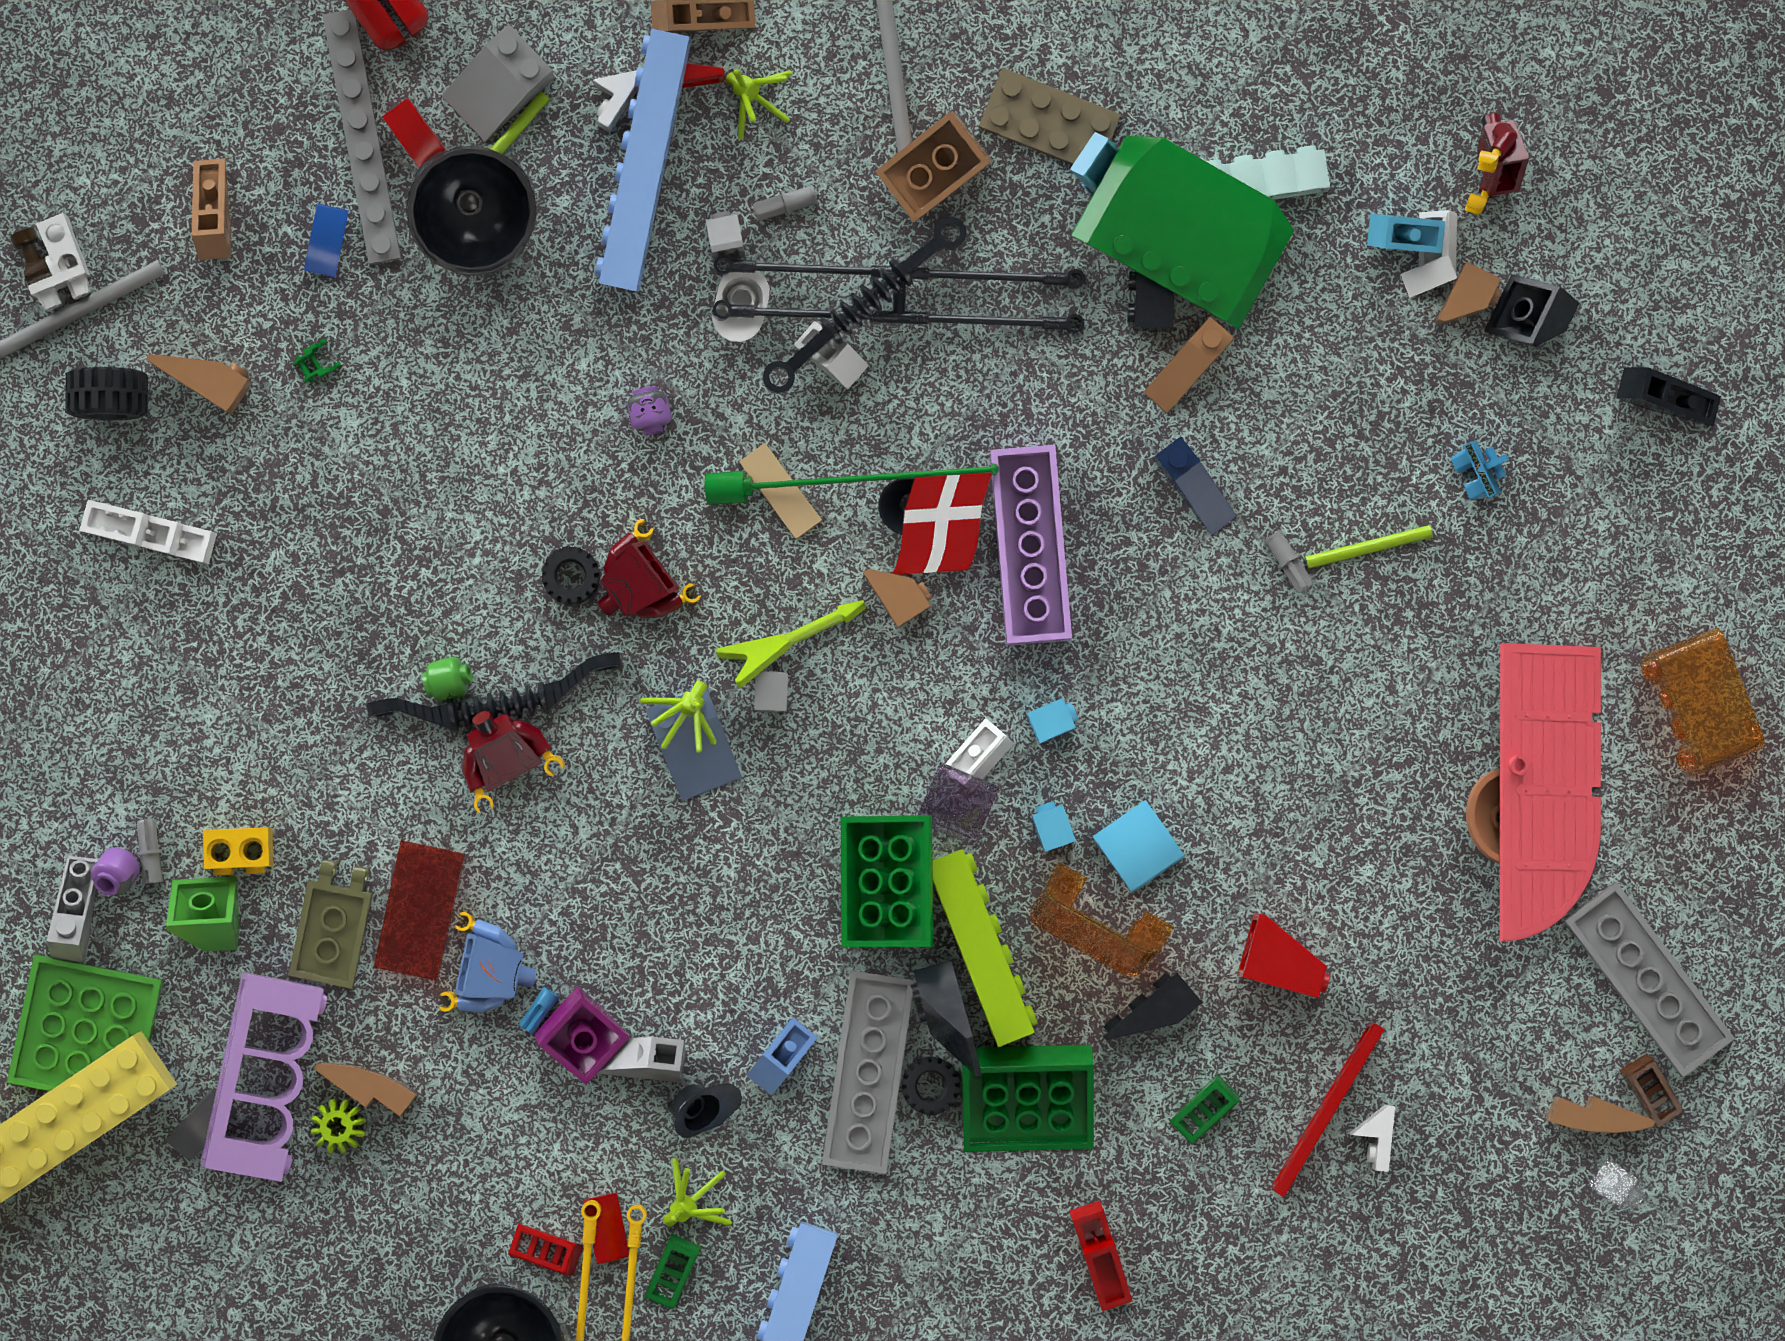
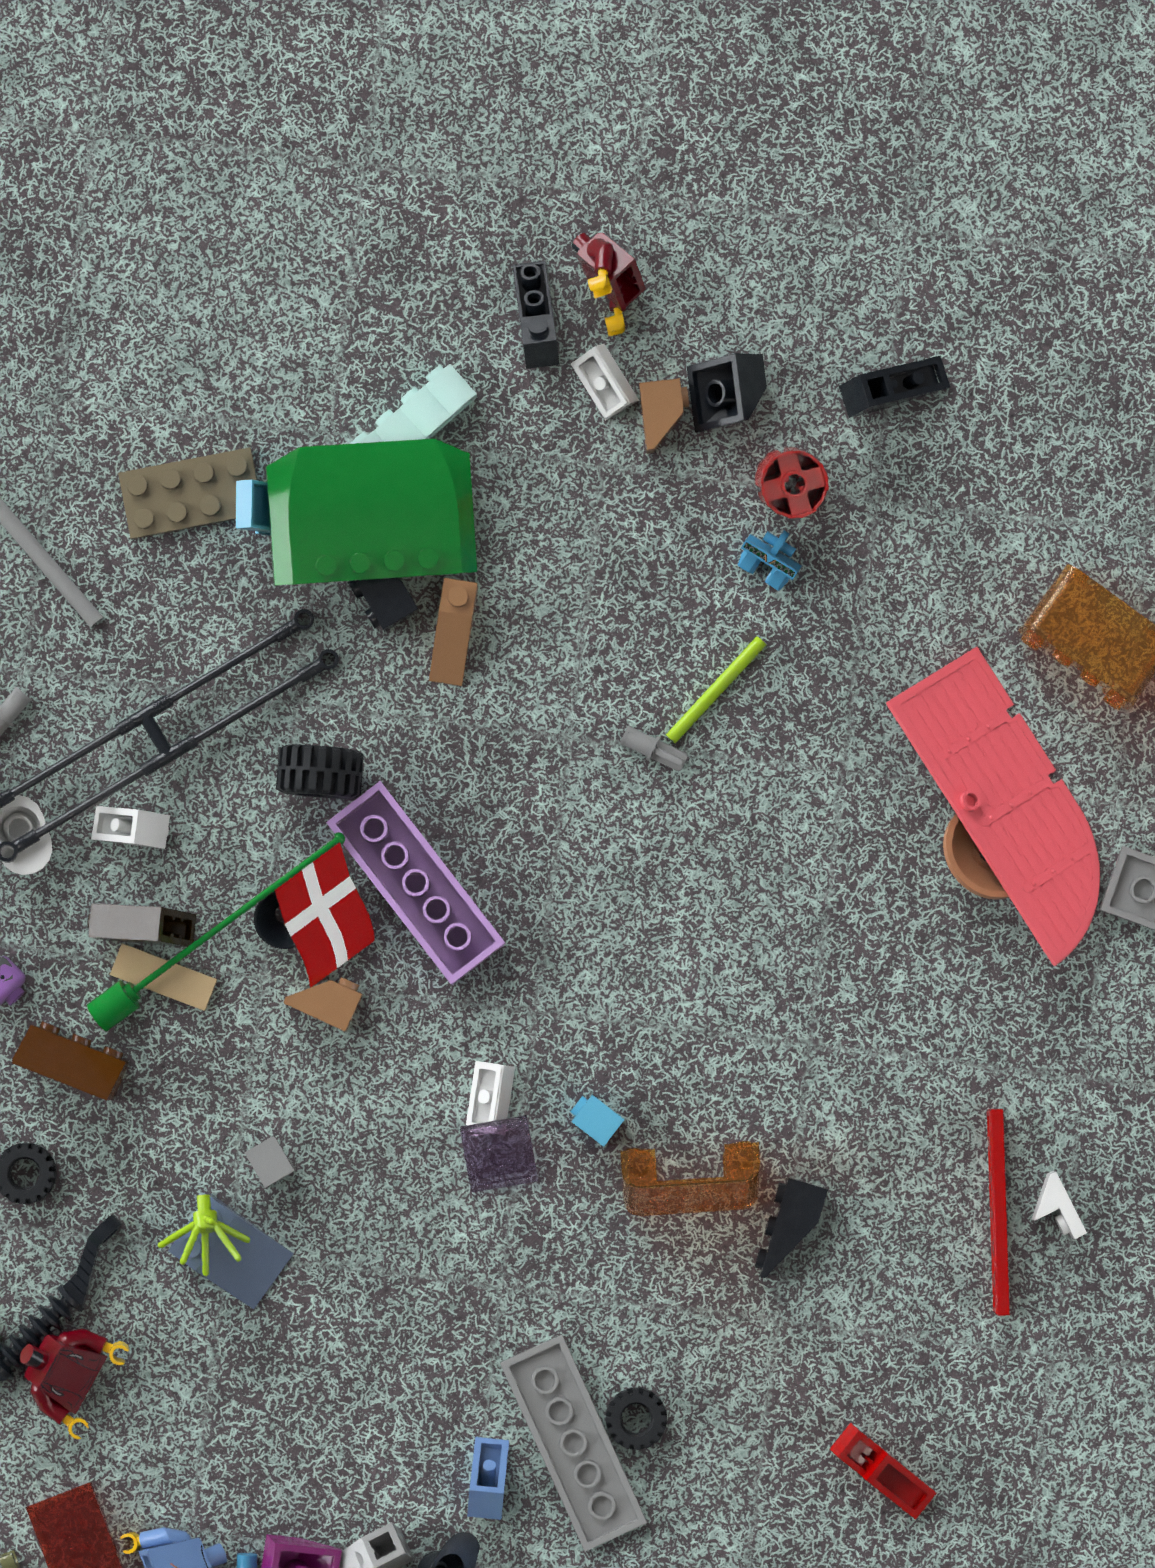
camera: 30 degrees left, 0 degrees up
dark red torso [598,519,701,619] -> none
lime piece [716,600,866,688] -> none
black piece [763,217,966,394] -> none
green slope [840,815,933,947] -> none
medium nougat slope [875,111,994,222] -> none
black slope [911,961,982,1076] -> none
lime brick [933,849,1038,1047] -> none
green slope [962,1045,1094,1152] -> none
medium azure brick [1026,698,1078,744] -> none
medium azure slope [1092,800,1185,894] -> none
dark blue slope [1153,436,1237,536] -> none
green slope [1170,1074,1240,1145] -> none
red slope [1237,913,1330,998] -> none
medium azure slope [1367,214,1446,253] -> none
white sticker [1401,254,1457,298] -> none
none -> reddish brown slope [11,1021,129,1101]
none -> slope [87,903,196,948]
none -> black tyre [276,744,364,799]
none -> black slope [512,261,560,369]
none -> red cylinder [755,447,829,518]

